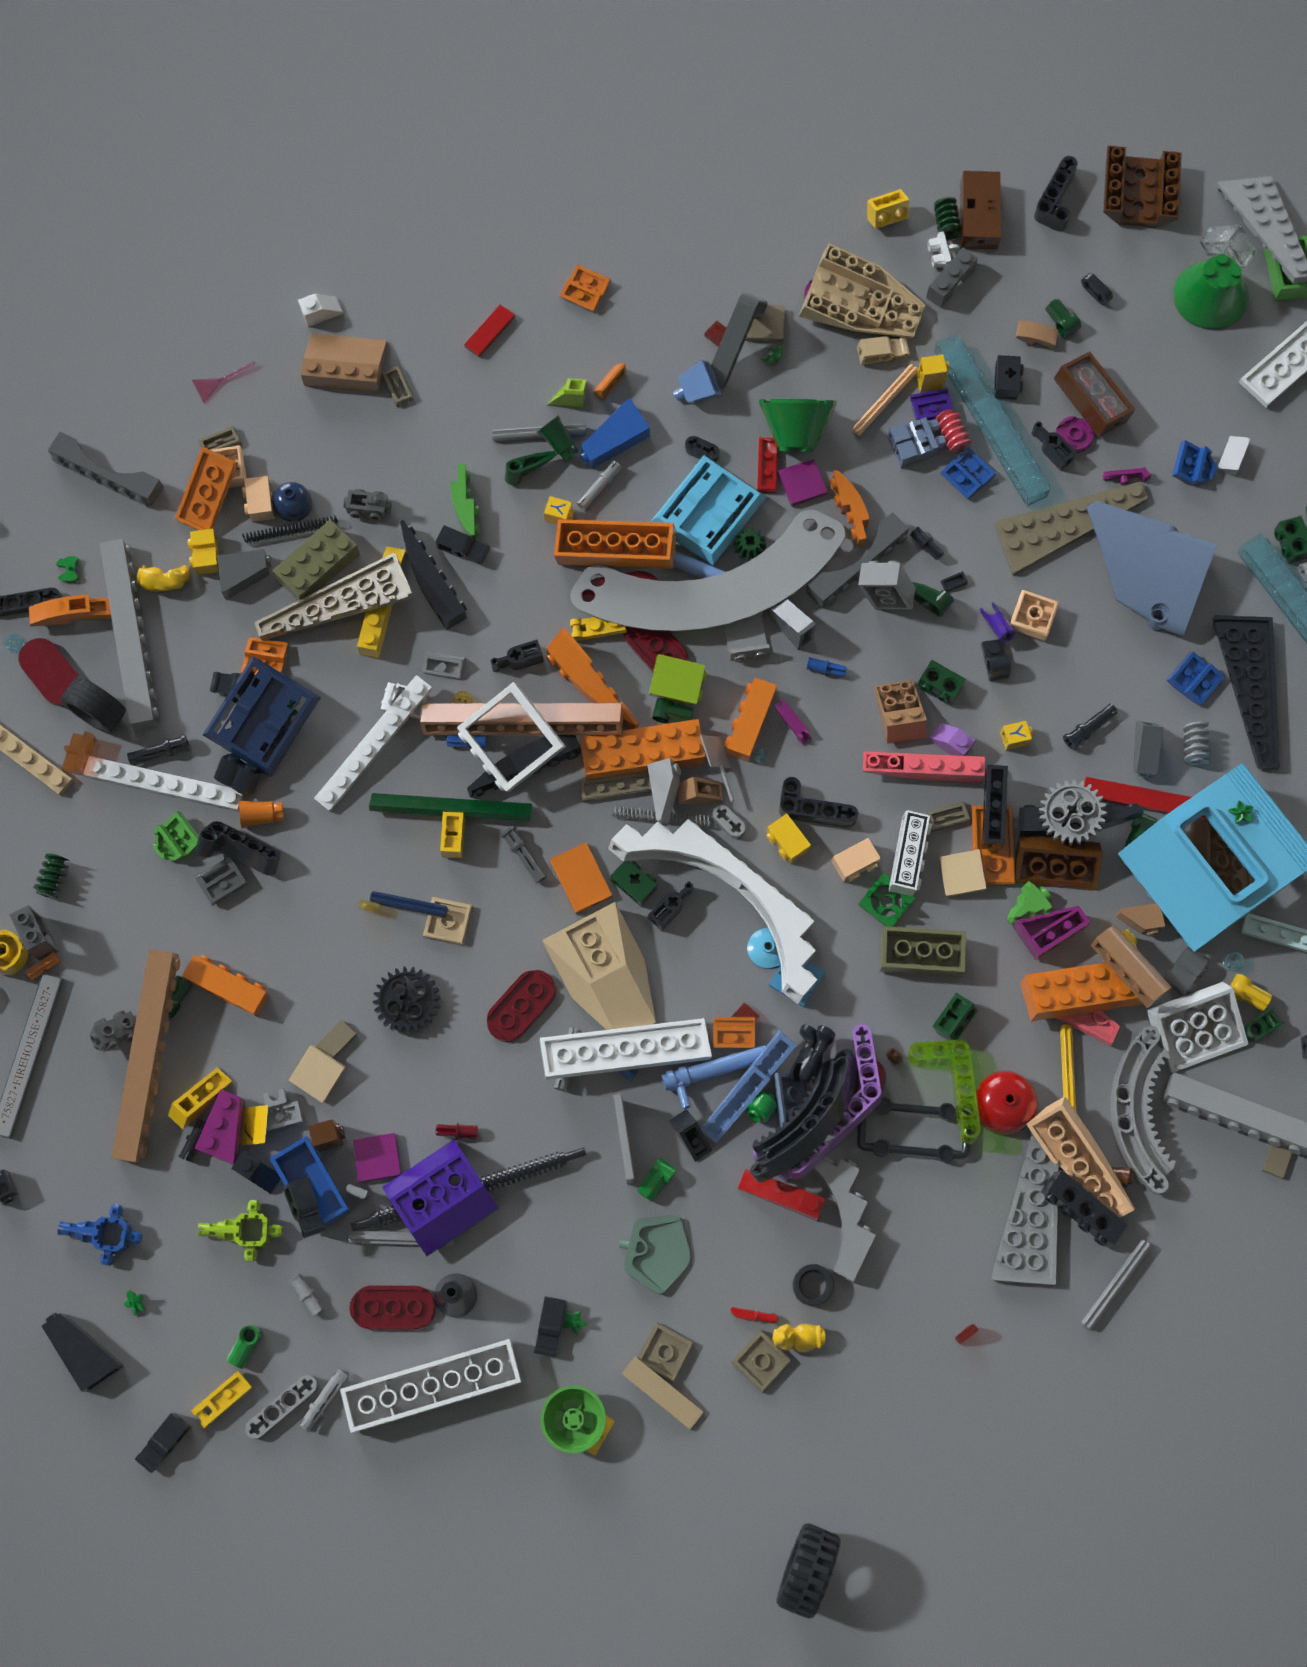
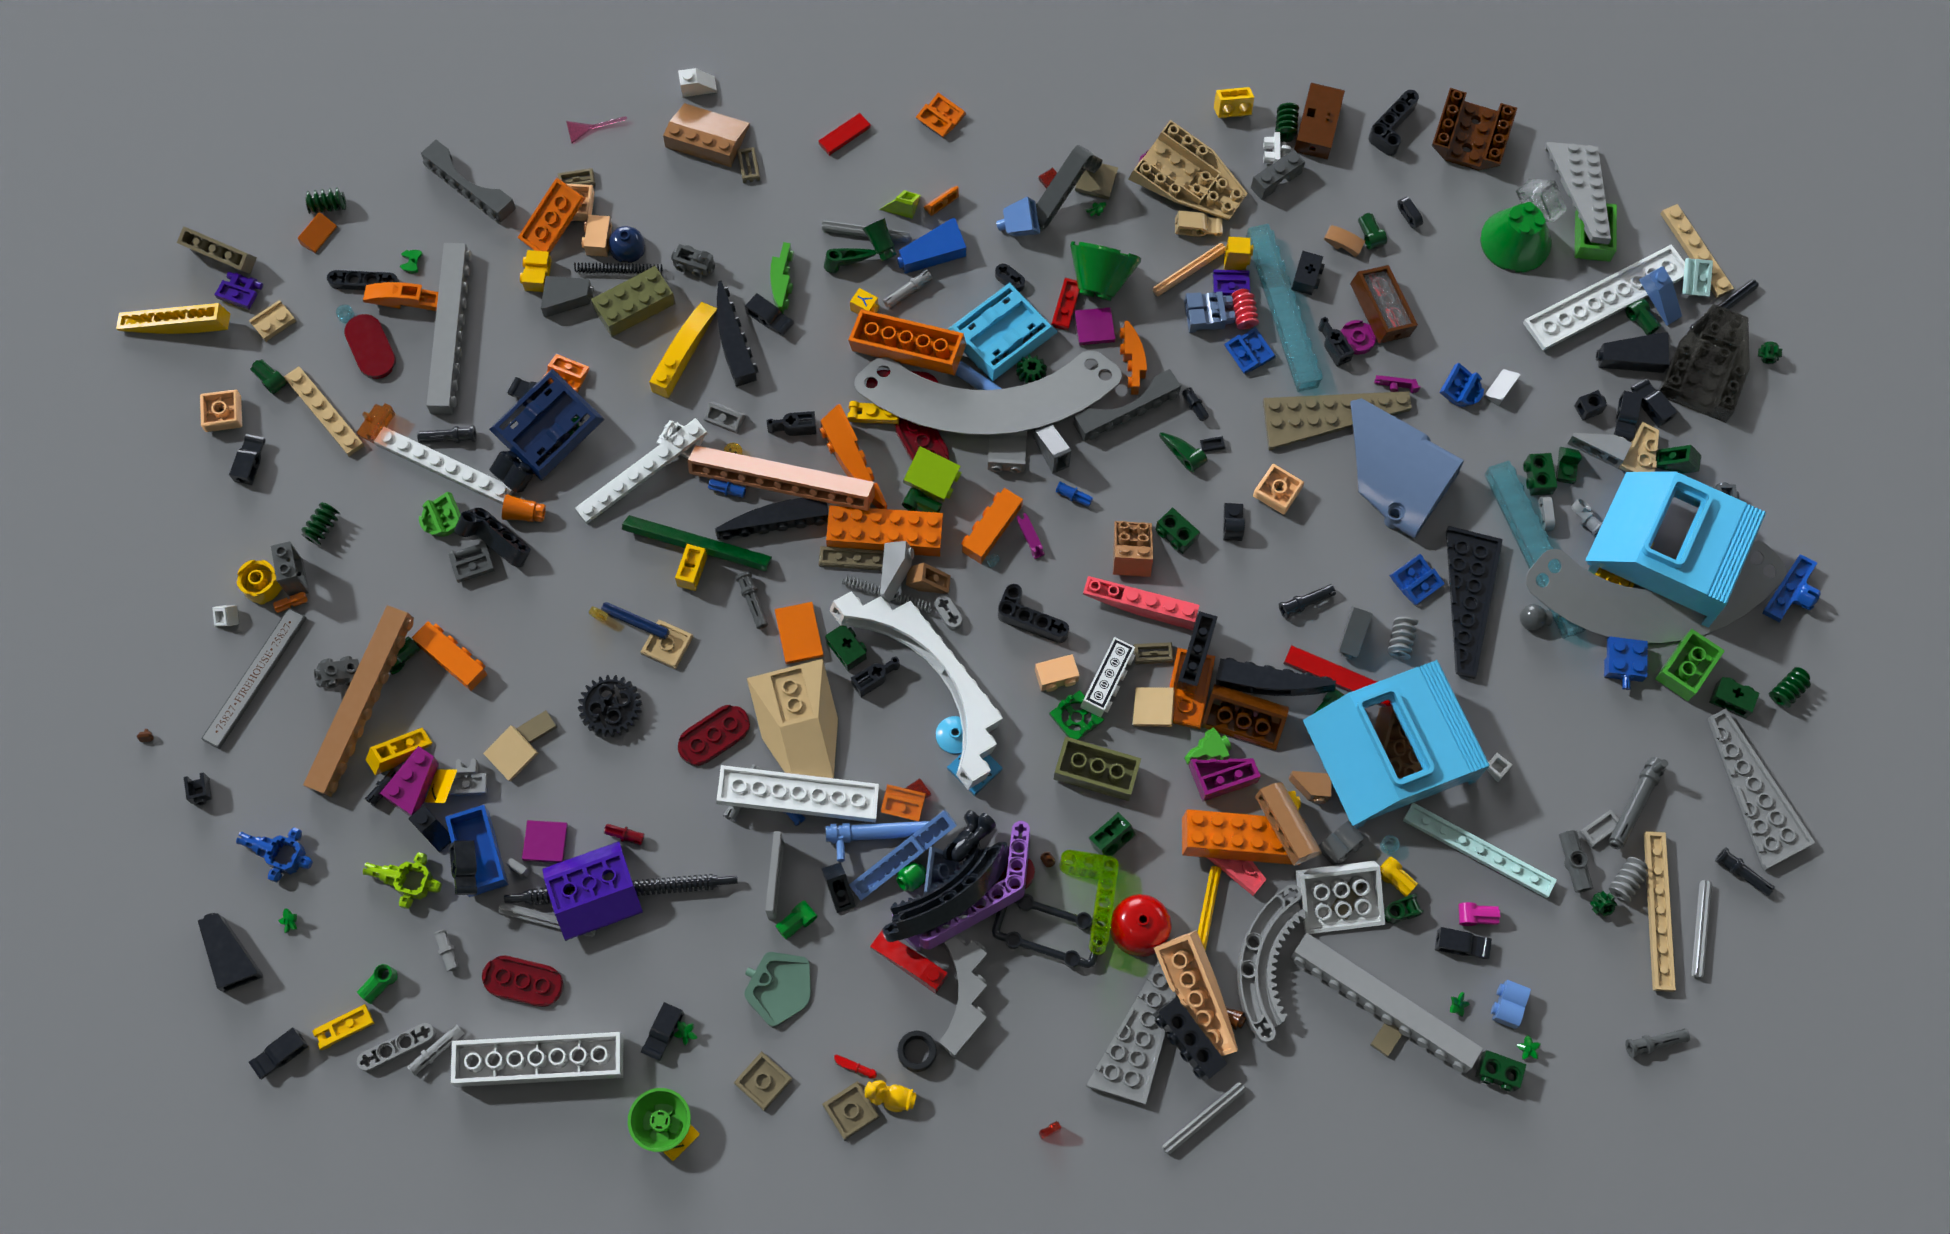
camera: 10 degrees right, 5 degrees down
black tyre [60,677,126,734] -> none
yellow animal [137,565,190,592] -> none
dark tan wing [254,552,414,641] -> none
reddish brown brick [308,1119,346,1152] -> none
black cone [434,1274,477,1317] -> none
white window [457,682,566,792] -> none
tan slope [622,1357,703,1429] -> none
light grey piece [700,735,734,802] -> none
yellow brick [766,813,811,864] -> none
light grey brick [858,561,915,609] -> none
medium lavender slope [928,723,975,756] -> none
dark purple piece [980,602,1016,643] -> none
yellow brick [1000,721,1033,751] -> none
light grey gear [1039,779,1107,846] -> none
green plant [1228,800,1253,824] -> none

